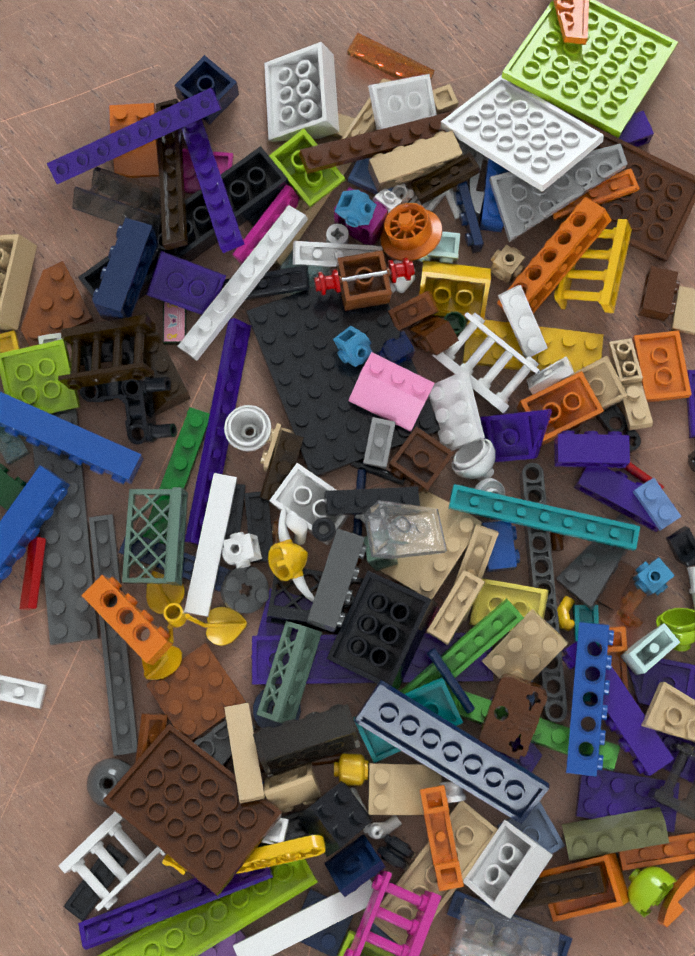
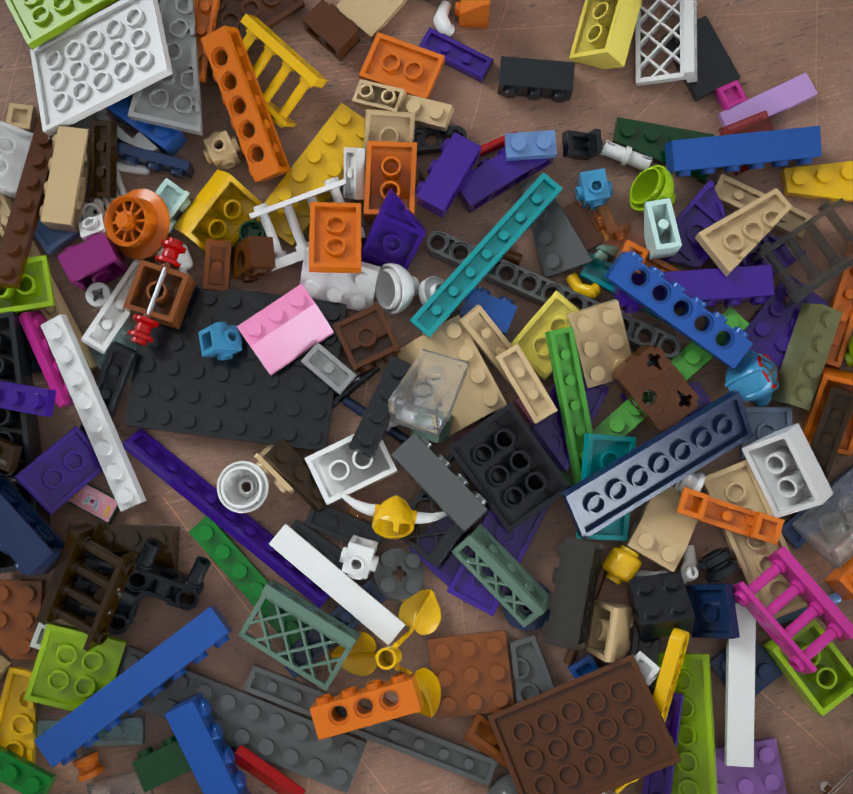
camera: 55 degrees left, 5 degrees up
tan tile [224,703,265,803] -> none
white arm [285,512,308,545] -> none
black plate [312,517,336,542] -> none
dark azure brick [335,190,377,227] -> none
clear blue brick [377,331,415,365] -> none
dark blue bar [427,648,475,714] -> none
white plate [498,285,547,358] -> none
none -> orange plate [309,202,361,273]
none -> sand green arm [594,245,618,263]
none -> dark azure piece [725,350,779,407]

